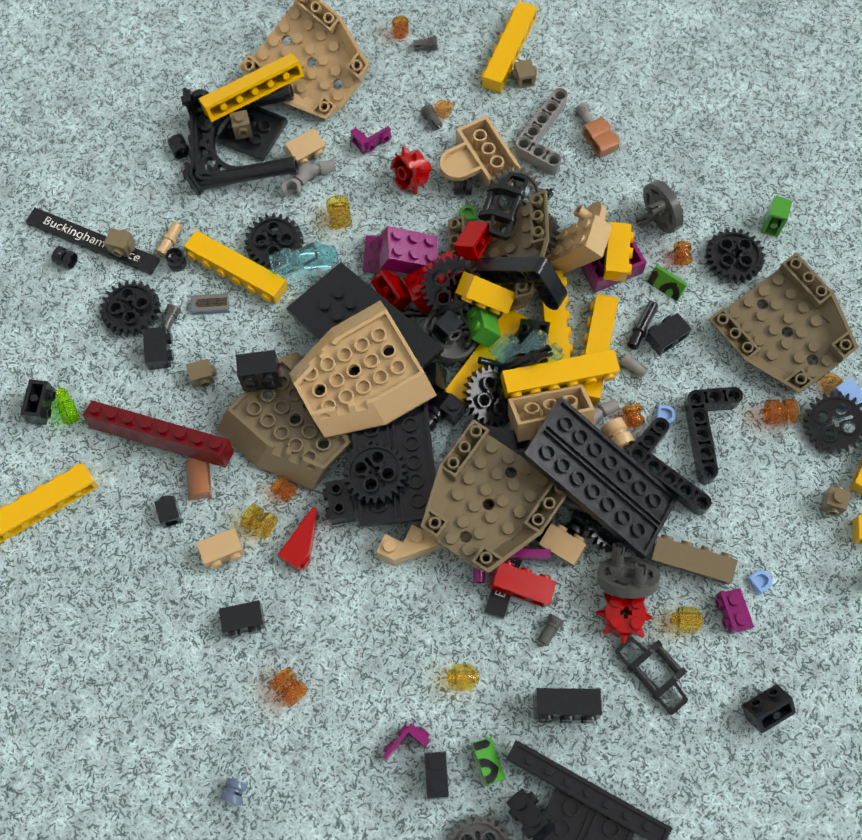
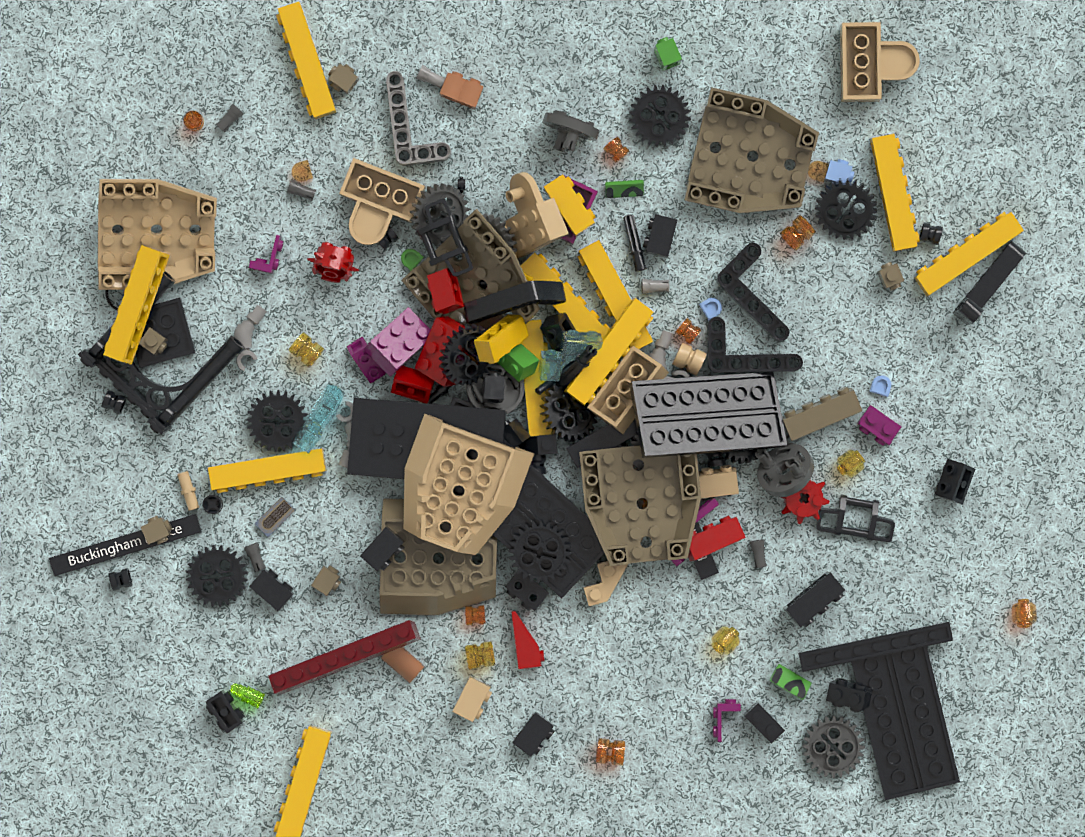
camera: 40 degrees left, 20 degrees up
black brick [154,495,183,528] -> none
tan brick [283,128,326,165] -> none

